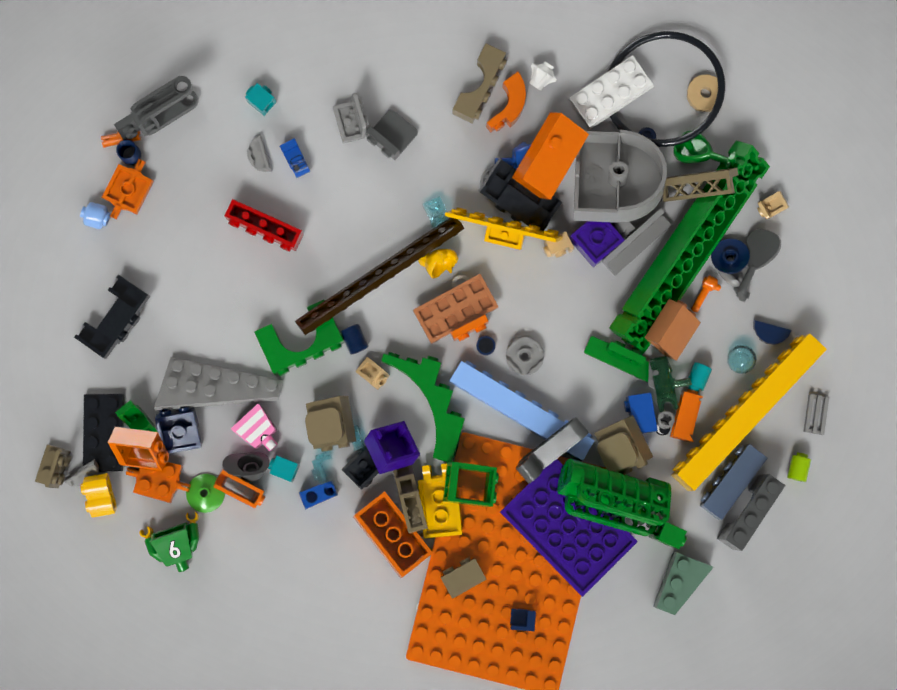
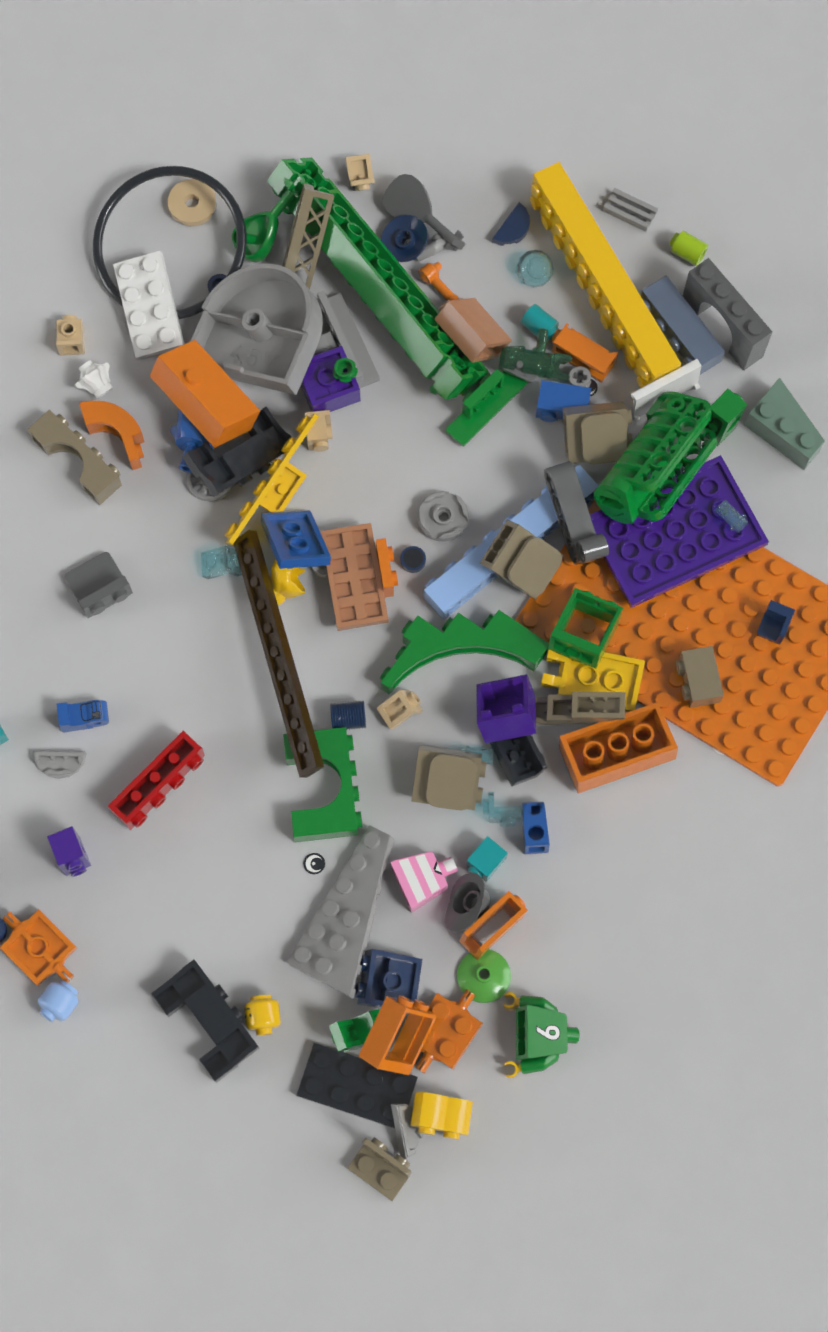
camera: 70 degrees left, 10 degrees down
light grey bracket [333,93,369,144] -> none
none -> dark purple brick [47,826,91,877]
none -> tan brick [56,315,85,356]
none -> yellow head [244,995,281,1036]
none -> blue plate [260,510,331,569]
none -> black sticker [303,853,325,875]
none -> green plate [333,358,358,383]
none -> dark tan brick [480,520,563,599]
none -> white door [631,359,701,422]
none -> clear light blue pin [715,500,748,533]

